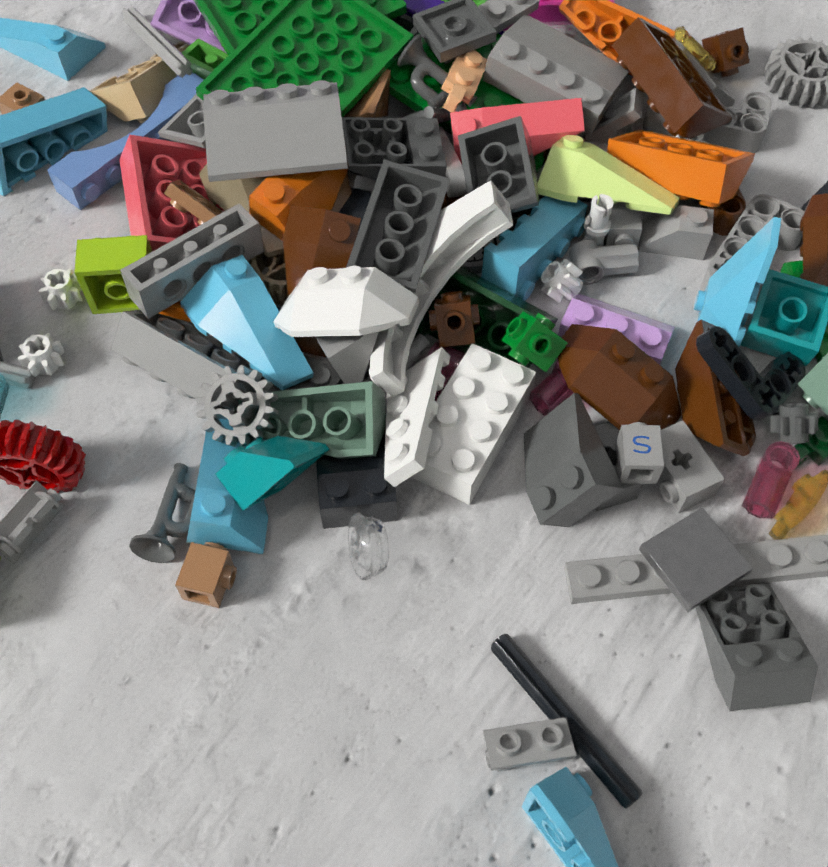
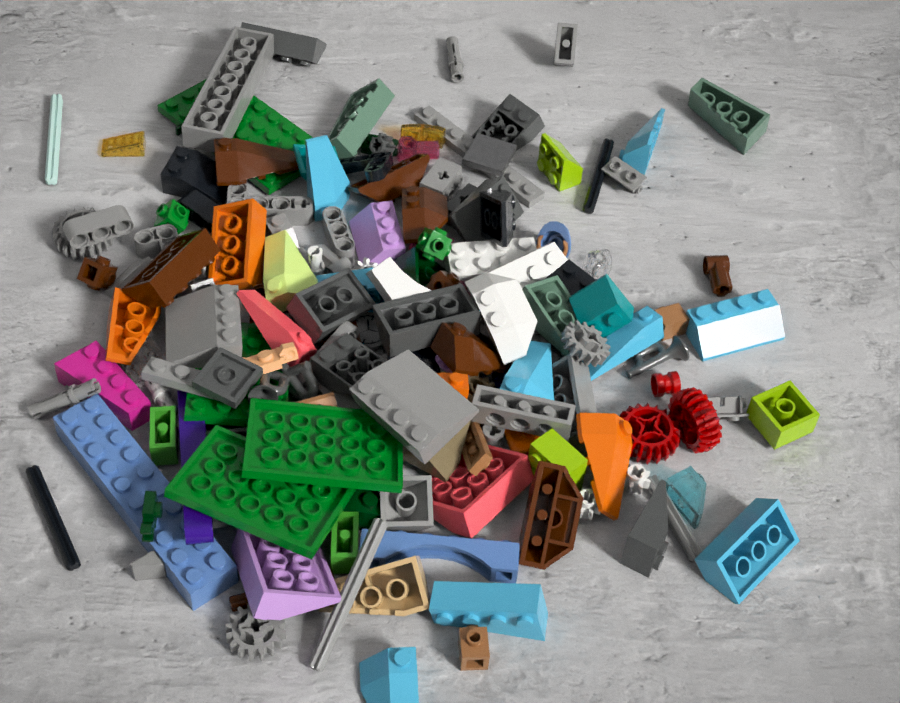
camera: 130 degrees left, 10 degrees down
light grey brick [615,422,664,484] -> none
clear yellow piece [674,26,716,71] -> none
none -> light grey beam [63,205,134,249]
none -> green brick [154,199,190,234]
none -> black beam [177,189,218,234]
none -> light grey beam [322,206,355,264]
none -> black slope [479,190,516,247]
none -> reddish brown wedge [519,461,583,570]
none -> medium blue piece [536,221,571,258]
none -> lime slope [537,133,583,192]
none -> orange wedge [576,413,632,521]
none -> red gear [620,402,681,465]
none -> red wheel [651,371,681,397]
none -> slope [686,289,785,362]
none -> reddish brown piece [703,255,733,297]

